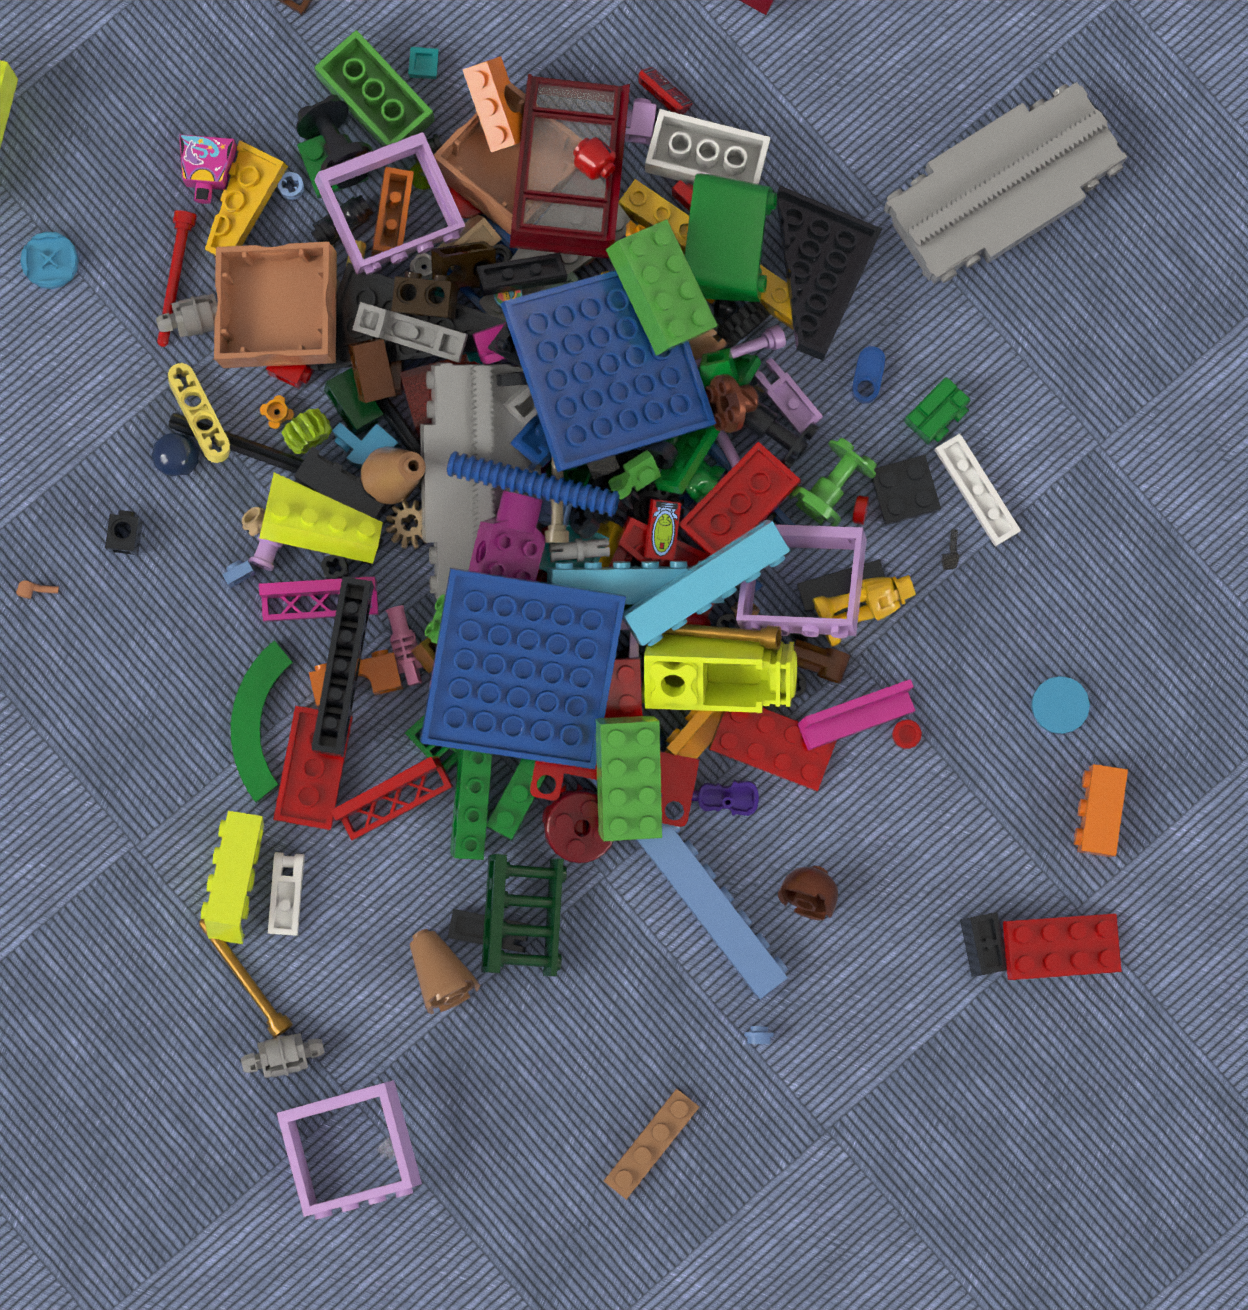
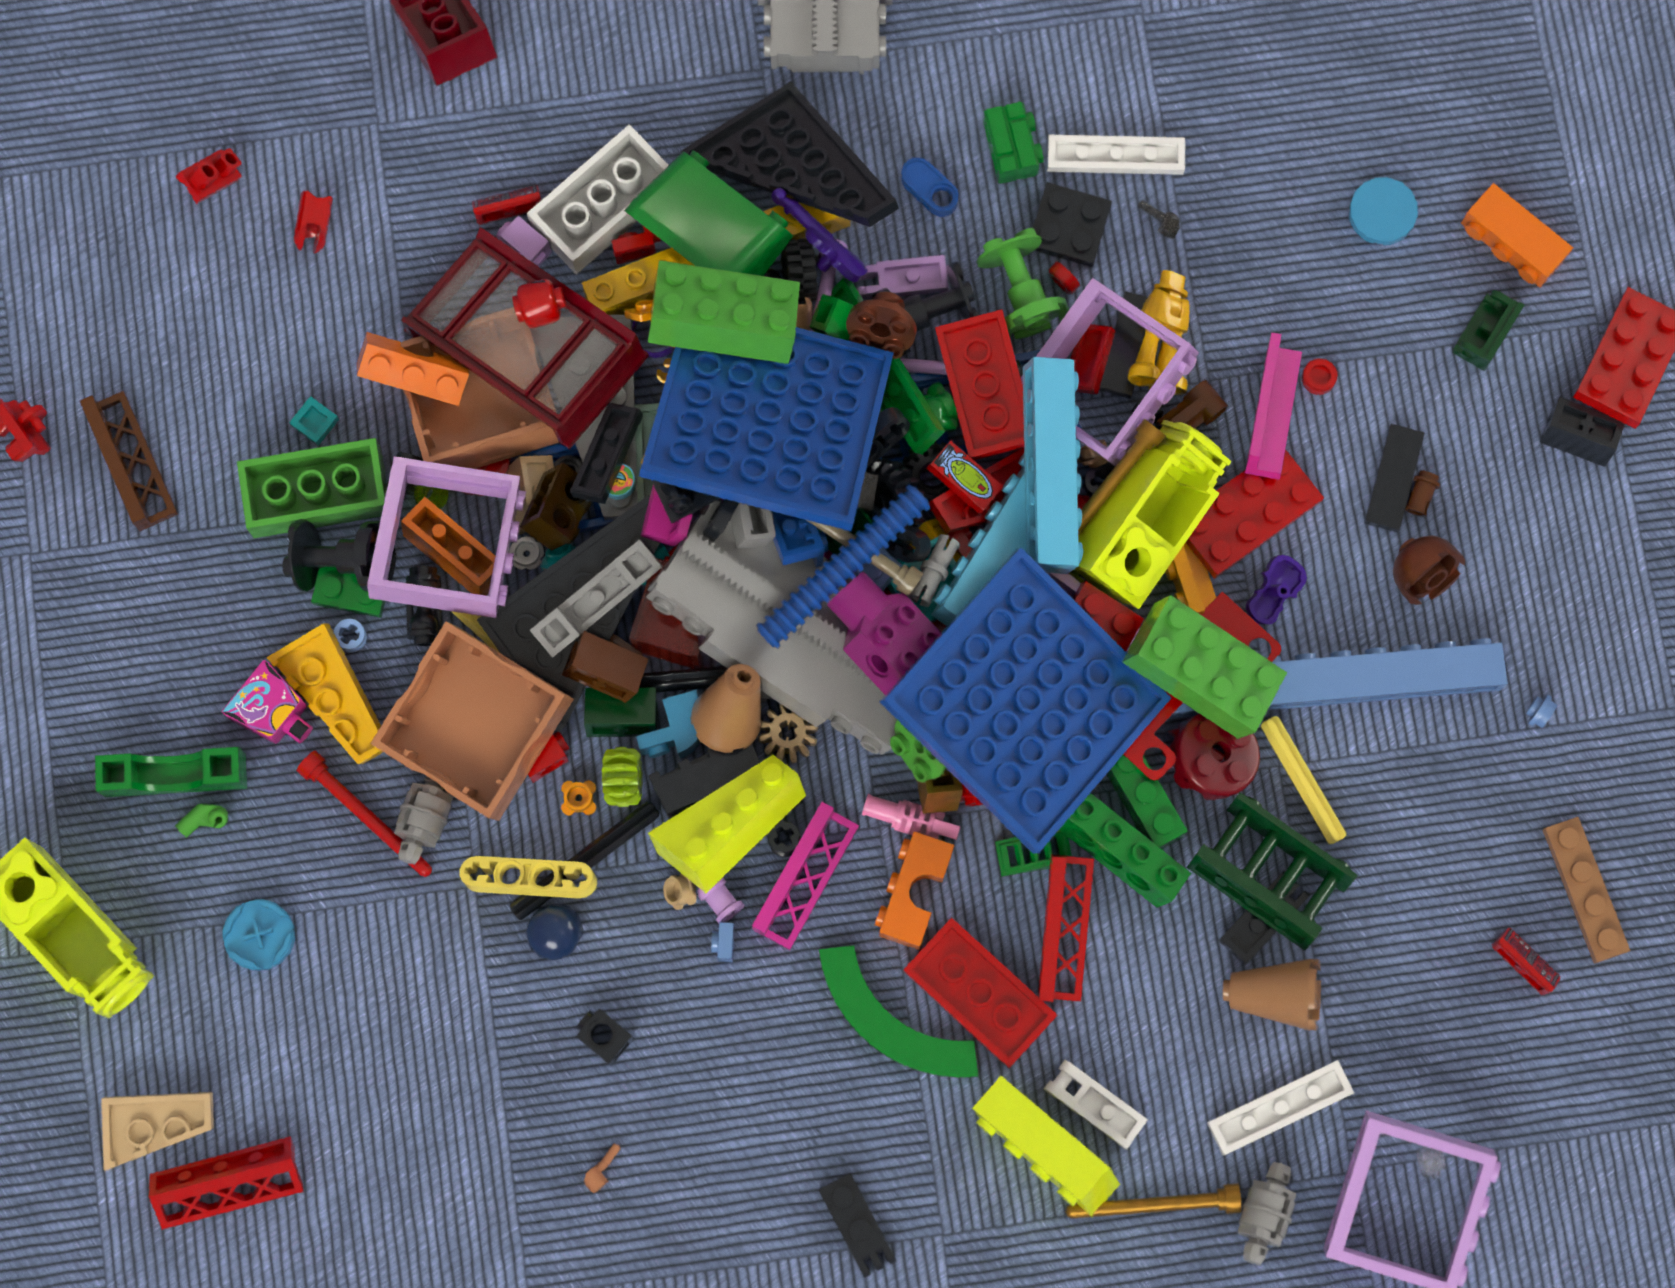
camera: 55 degrees left, 5 degrees down
black brick [311,576,374,757] -> none
dark brown brick [391,272,459,319] -> none
bright green plate [608,450,661,499] -> none
none -> green arch [95,747,247,797]
none -> bright green arm [175,803,228,838]
none -> dark purple piece [771,188,868,282]
none -> black hinge [819,1173,896,1278]
none -> red tile [1070,324,1116,395]
none -> white plate [1207,1060,1354,1156]
none -> light yellow axle [1261,716,1346,845]
none -> black tile [1364,424,1425,533]
none -> reddish brown pin [1405,470,1440,517]
none -> dark green hinge [1451,290,1525,371]
none -> red slope [1491,928,1560,995]

